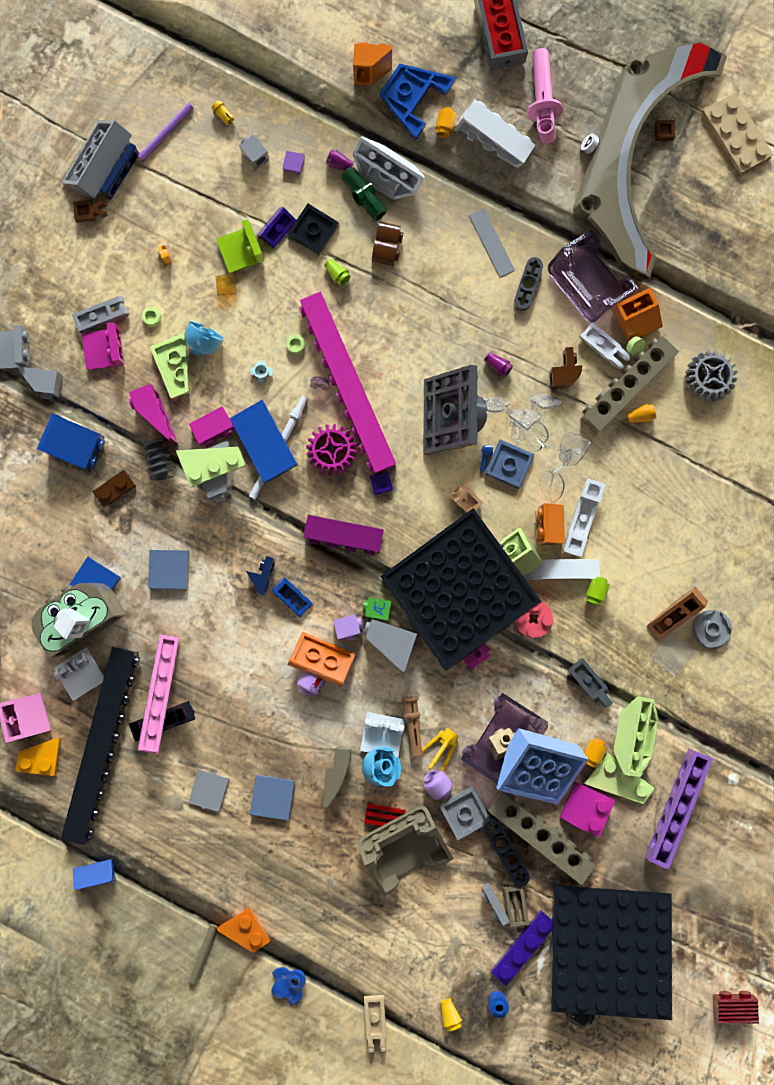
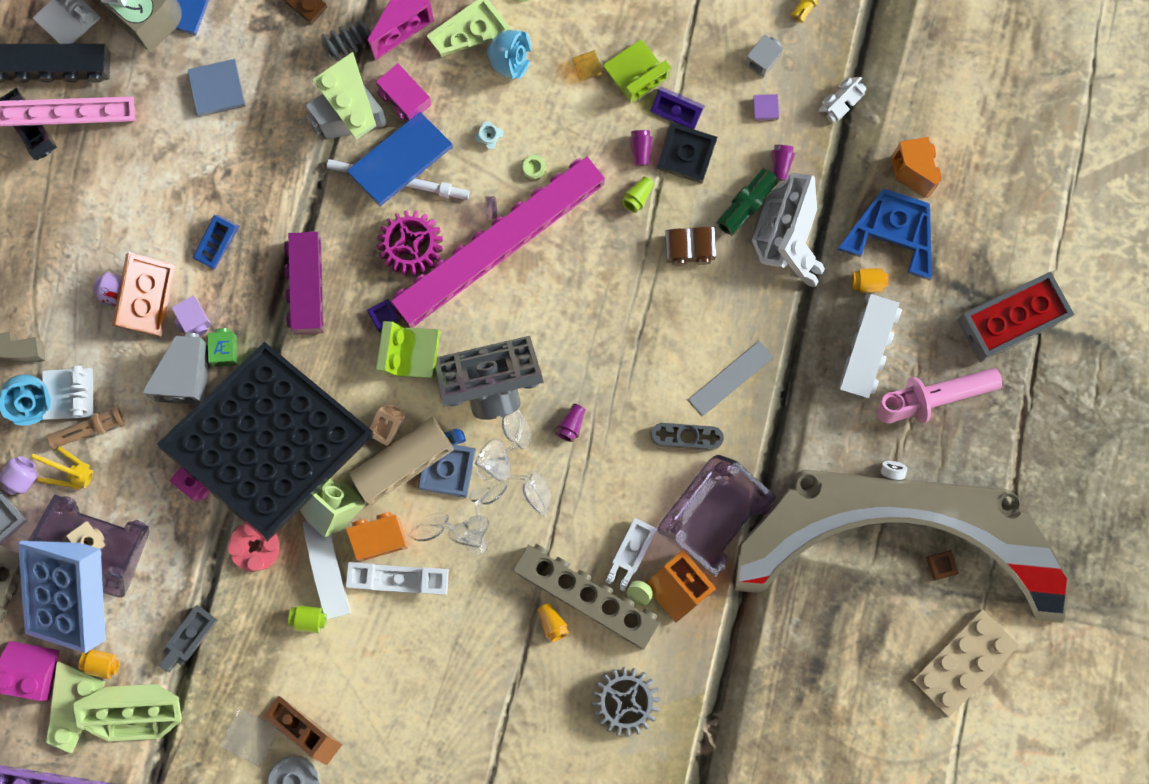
camera: 75 degrees right, 5 degrees down
dark blue slope [246,556,275,596] -> none
reddish brown brick [549,347,582,390] -> none
none -> tan brick [350,417,454,505]
none -> lime bracket [376,321,441,379]
none -> magenta cone [629,130,653,166]
none -> white hinge [777,229,825,287]
none -> white hinge [818,77,866,123]

